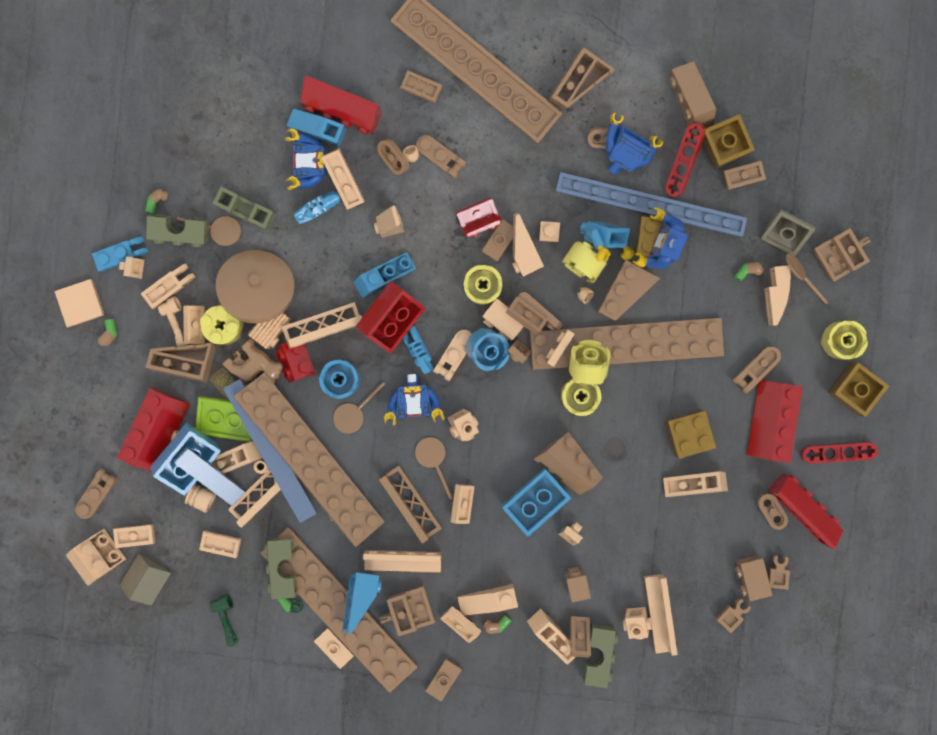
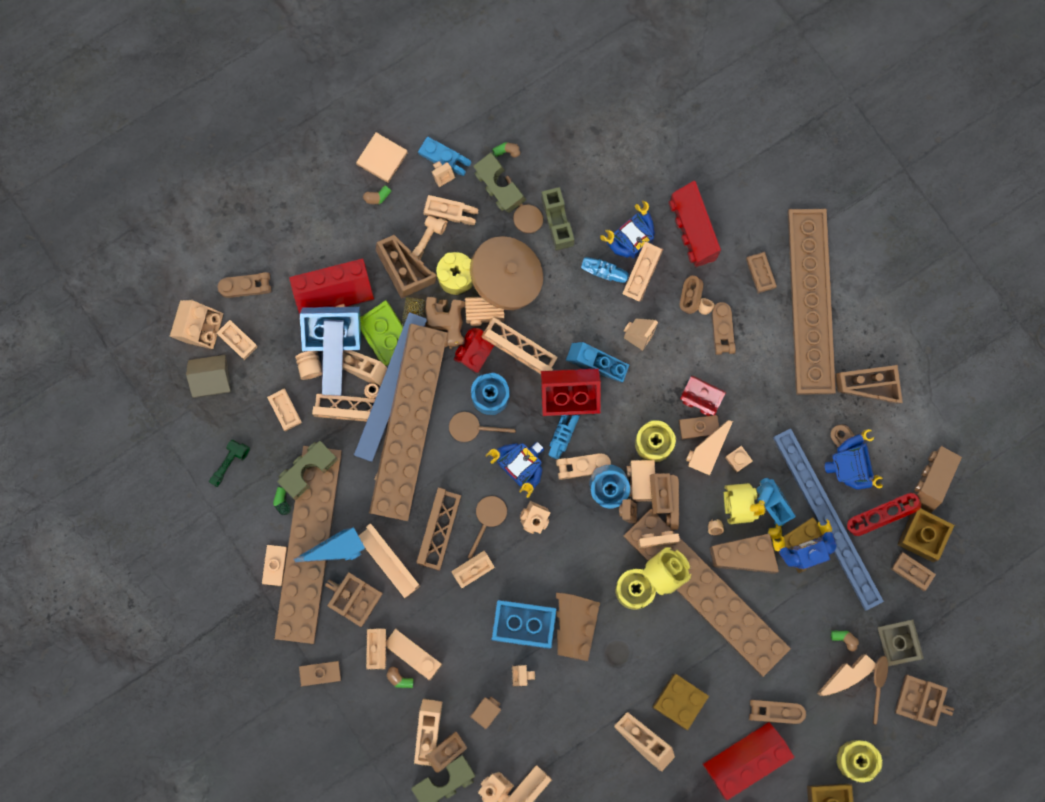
camera: 45 degrees right, 10 degrees down
light nougat plate [183,305,205,344] -> none
dark azure slope [286,109,347,148] -> none

